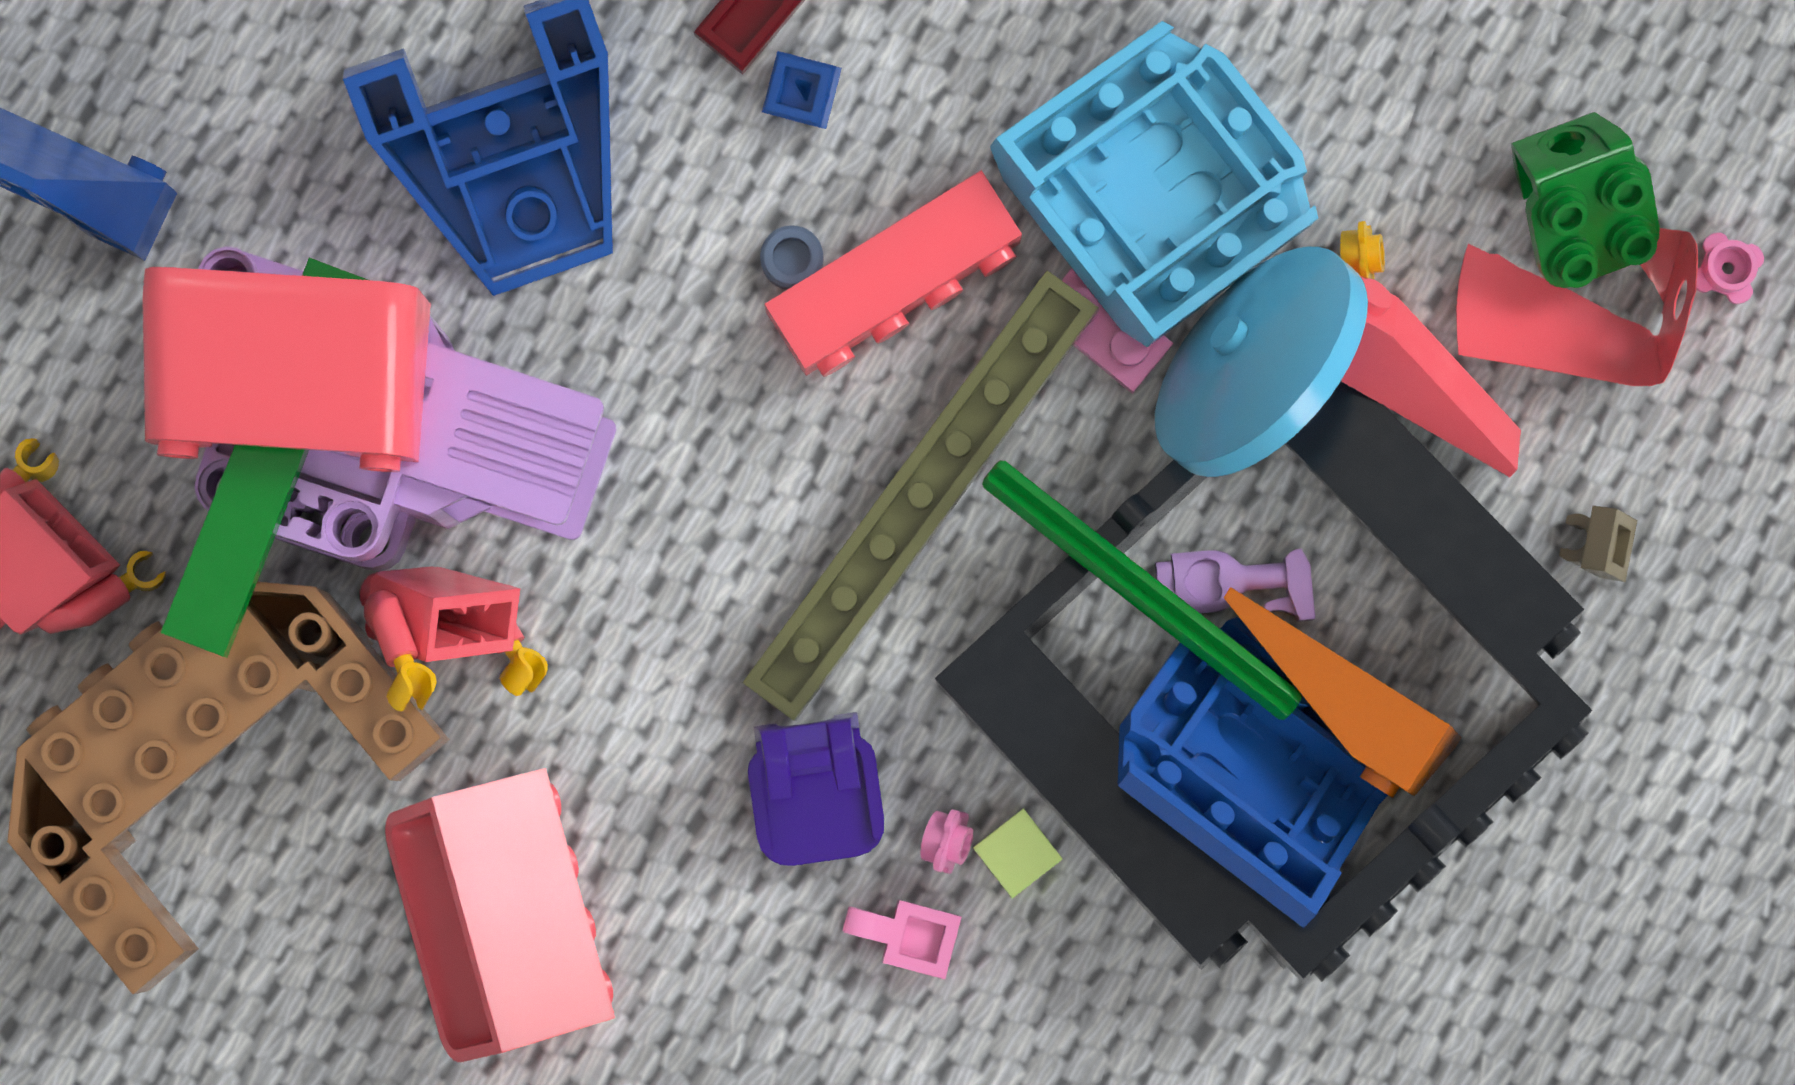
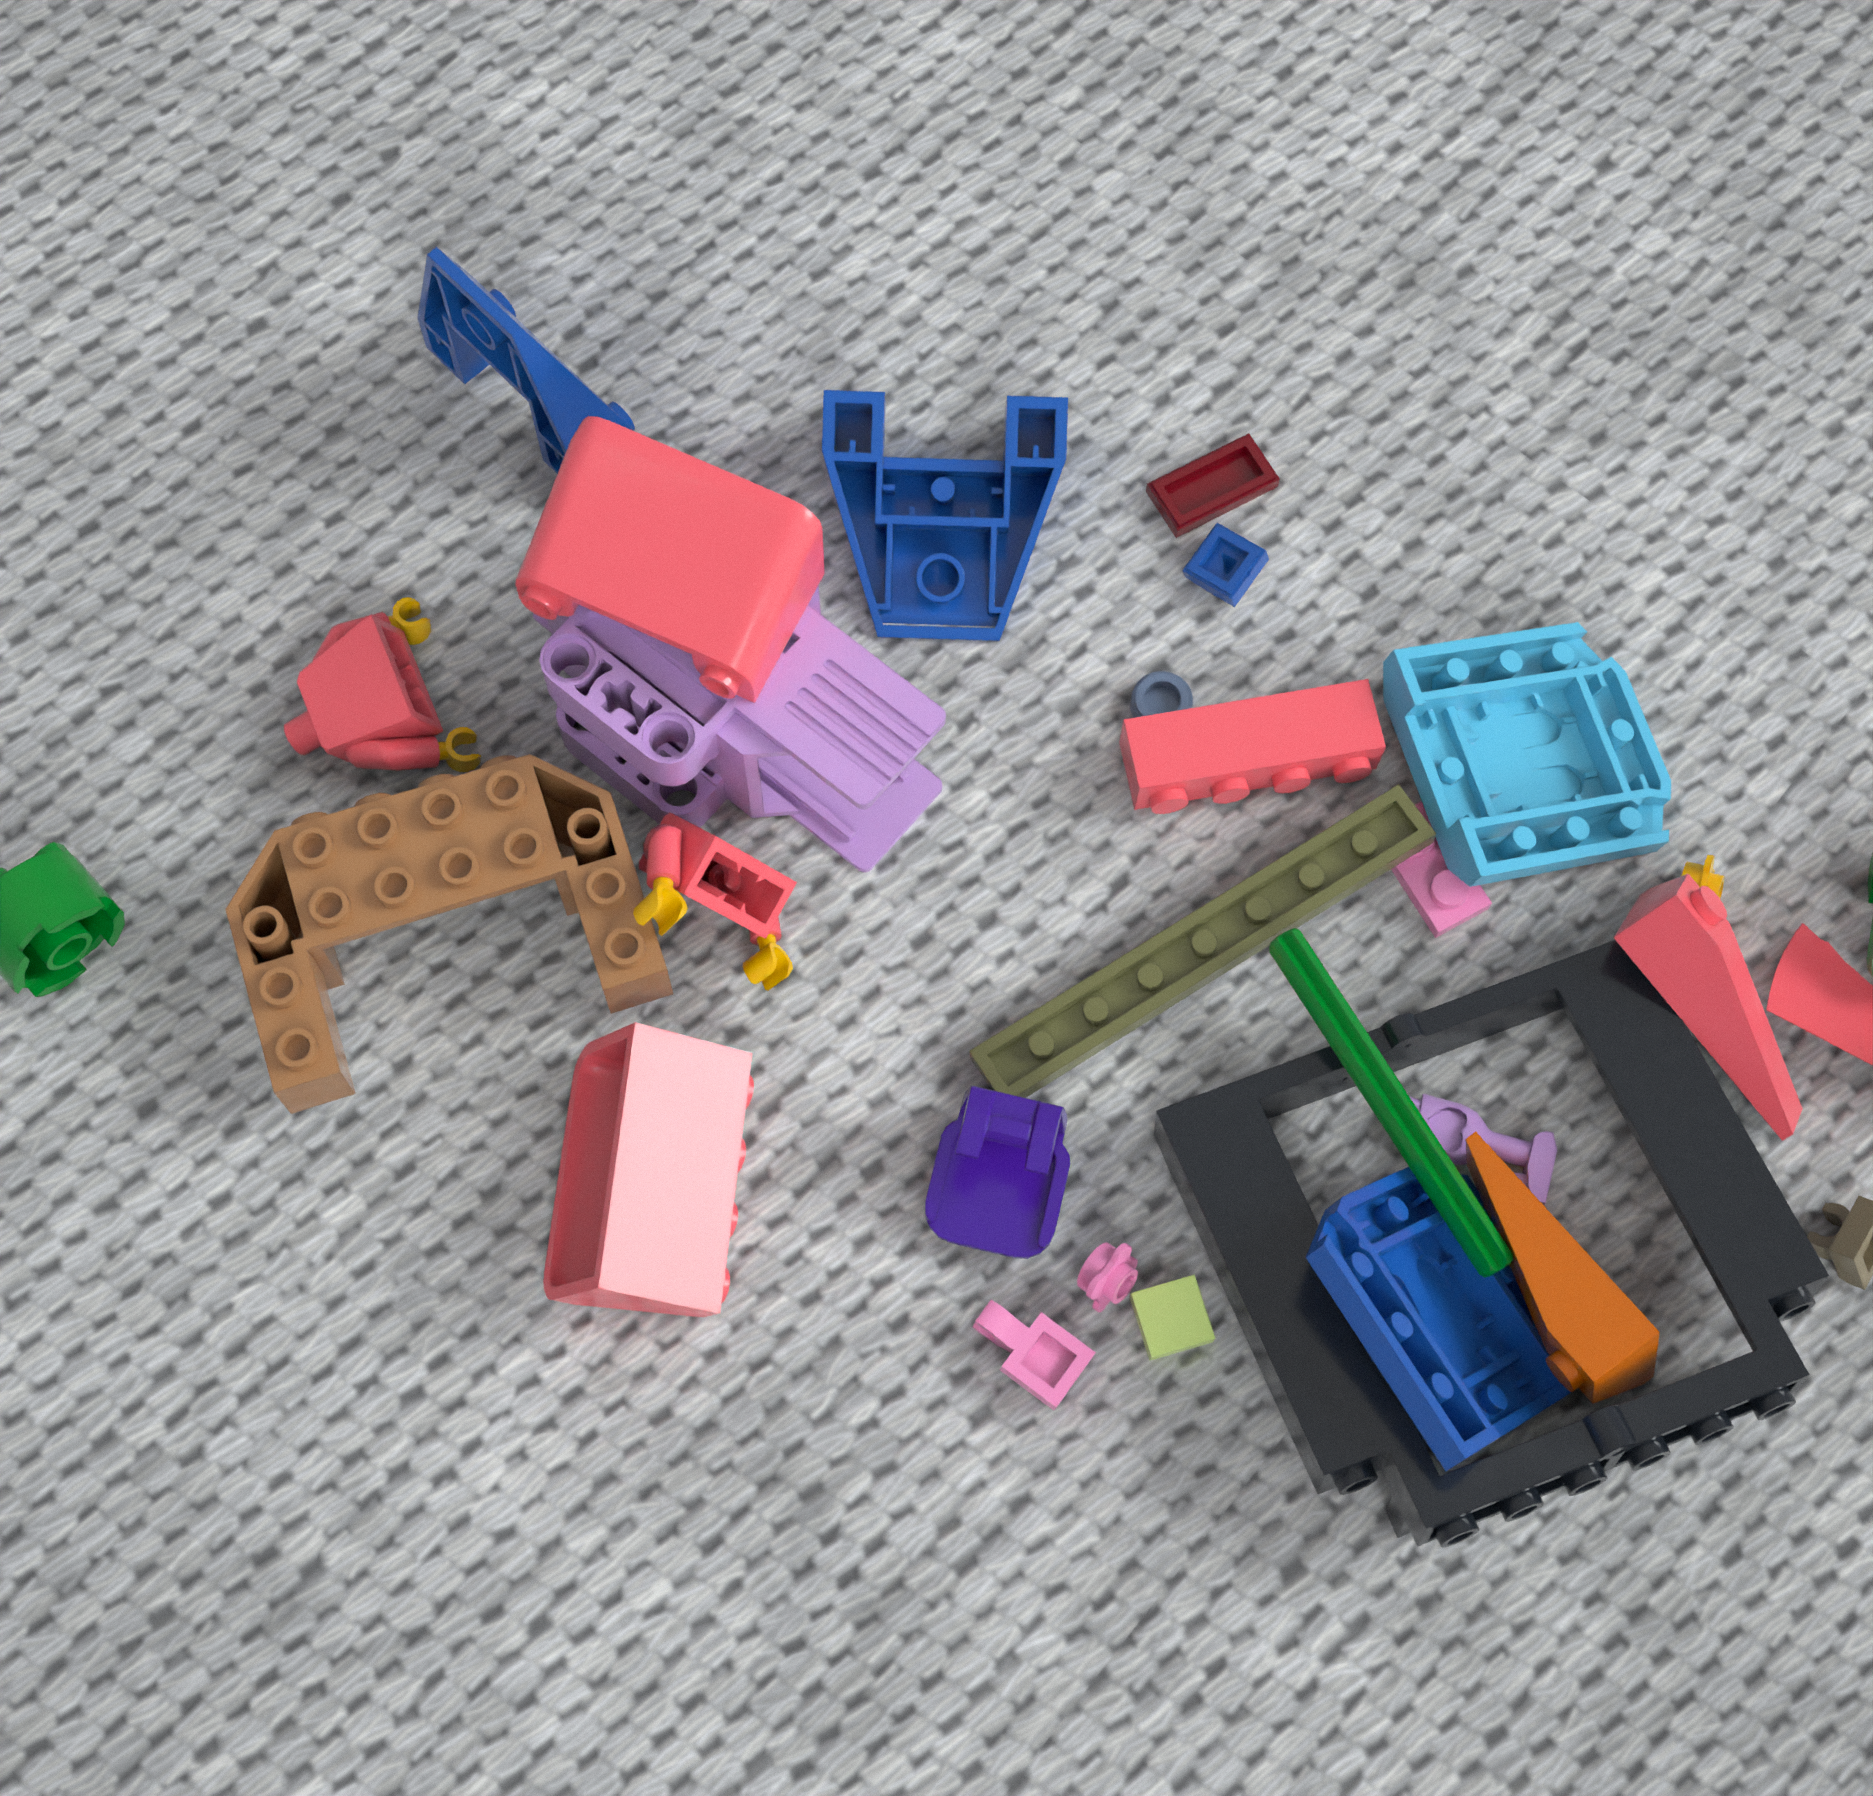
camera: 25 degrees right, 15 degrees down
green tile [160,257,368,658] -> none
medium azure dish [1155,246,1368,477] -> none

